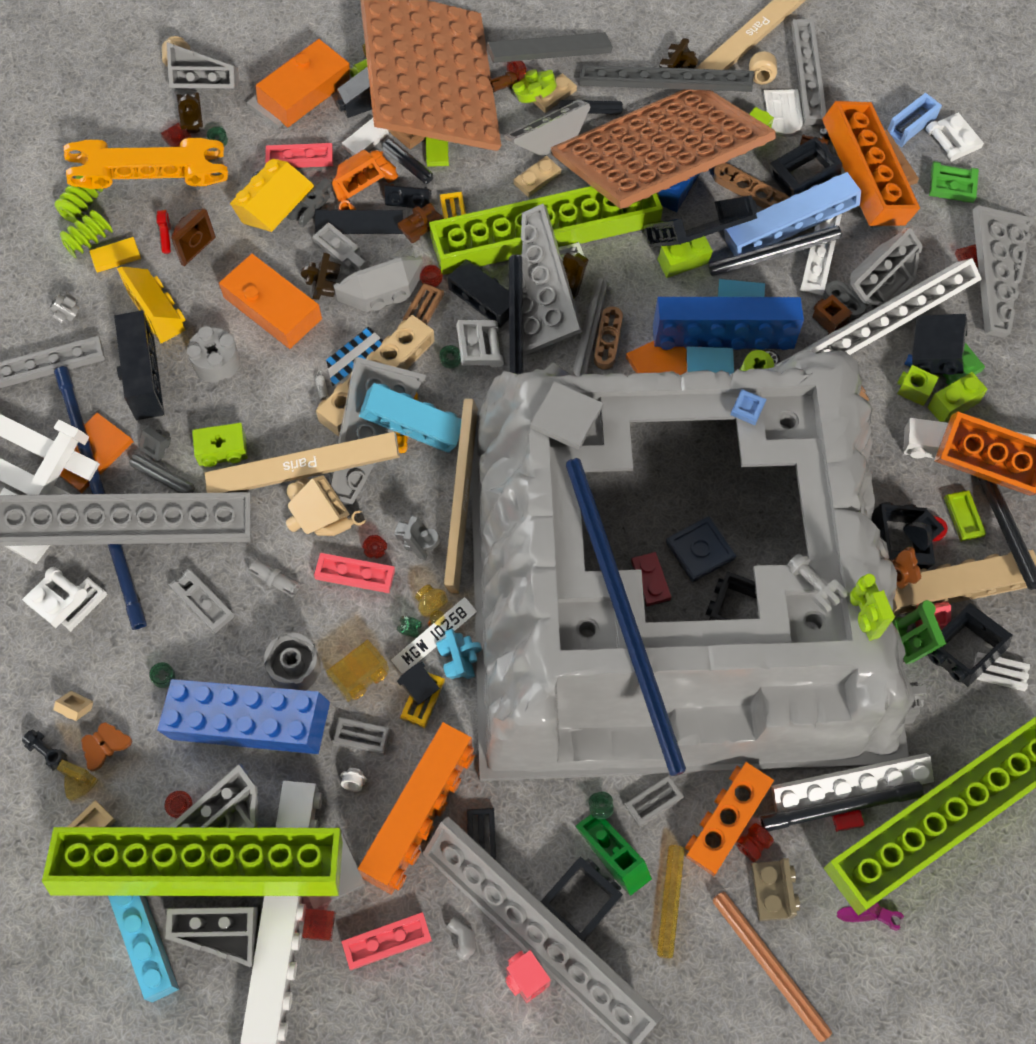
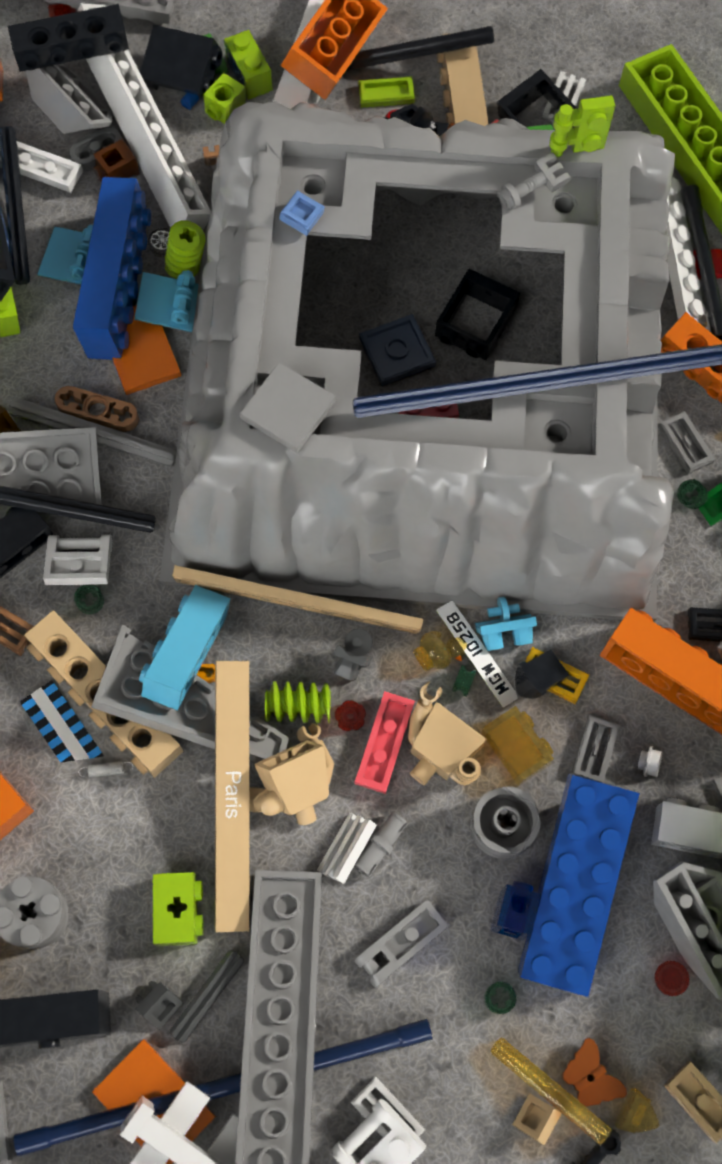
camera: 85 degrees left, 5 degrees up
none -> black brick [8,4,129,72]
none -> lime piece [265,681,331,723]
none -> white tile [317,812,377,884]
none -> tan torso [408,681,486,785]
none -> clear blue brick [490,881,541,941]
none -> clear yellow axle [491,1038,611,1145]

